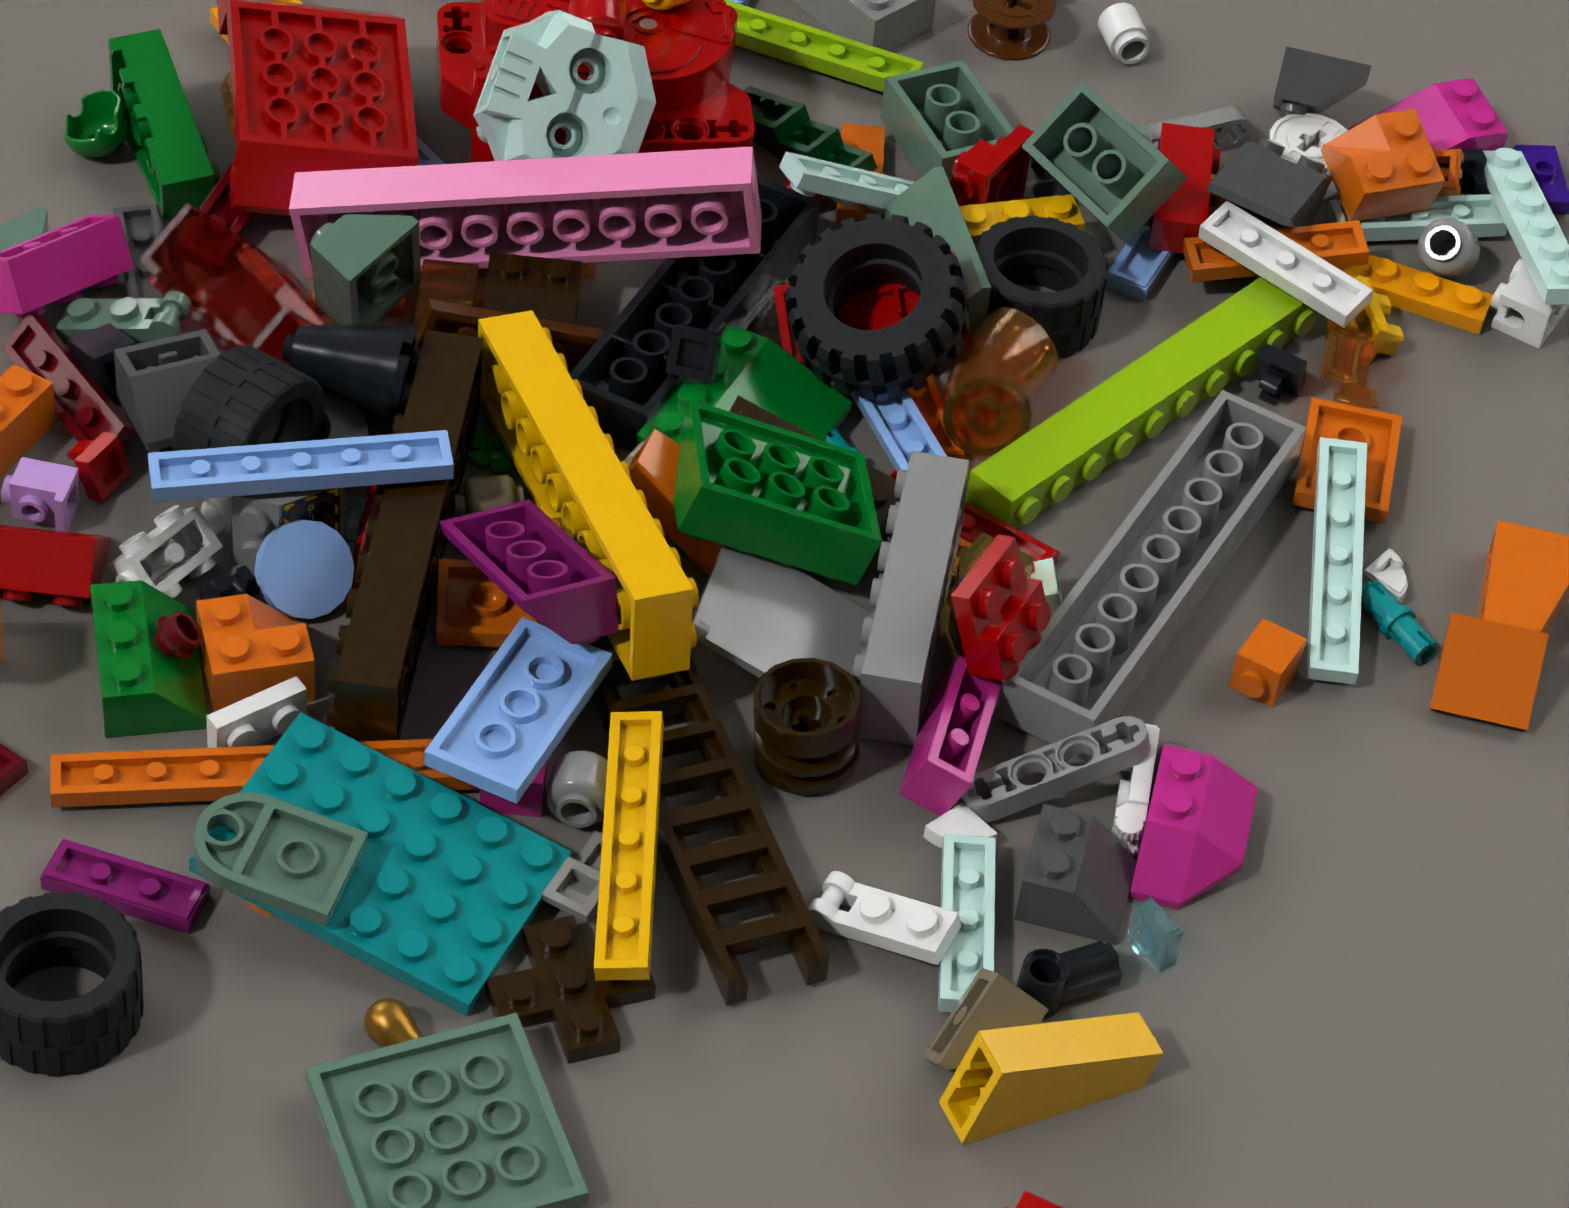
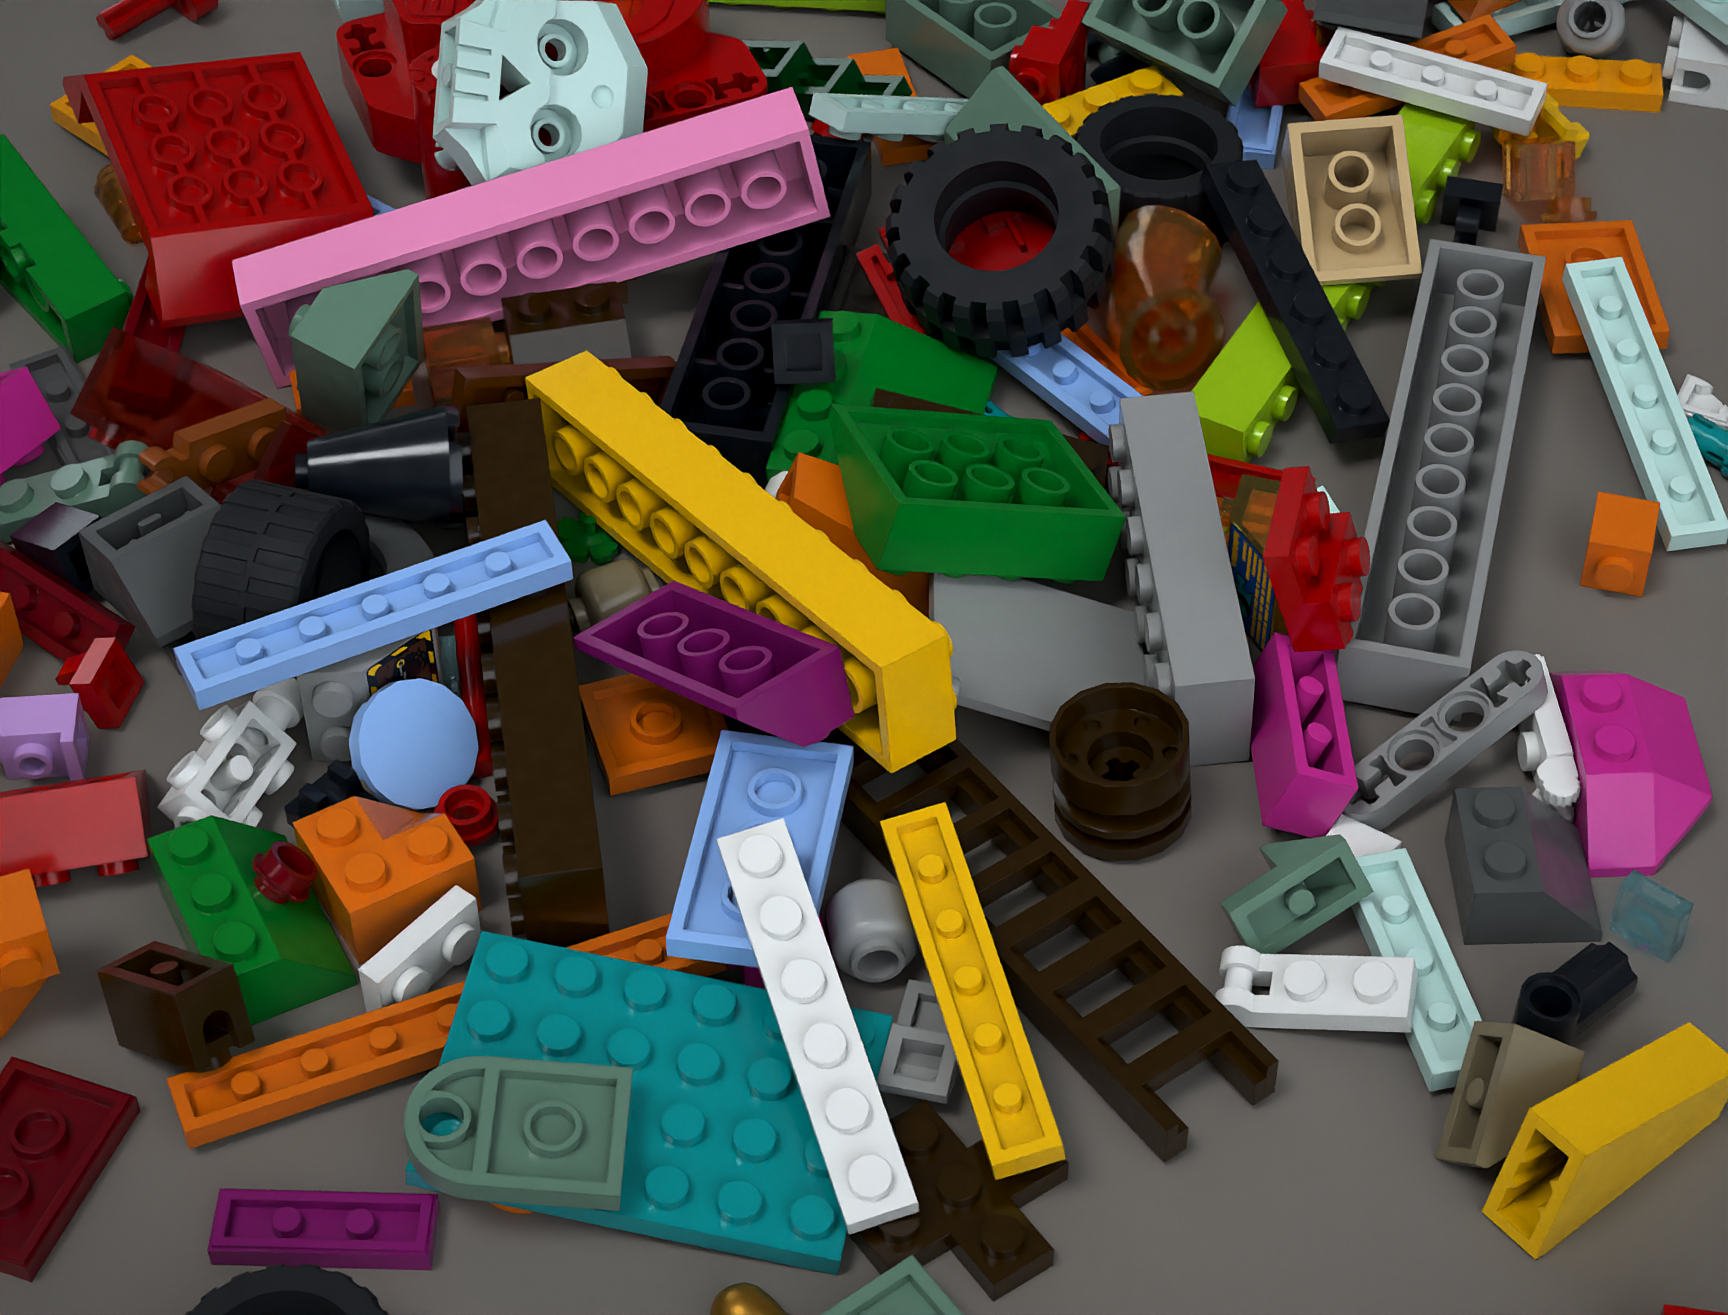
camera: 10 degrees left, 0 degrees up
none -> dark brown brick [96,941,255,1073]
none -> dark orange plate [137,398,286,495]
none -> red plate [433,784,499,847]
none -> white plate [716,818,919,1235]
none -> black plate [1199,160,1390,444]
none -> sand green slope [1220,834,1374,954]
none -> tan slope [1282,115,1422,286]

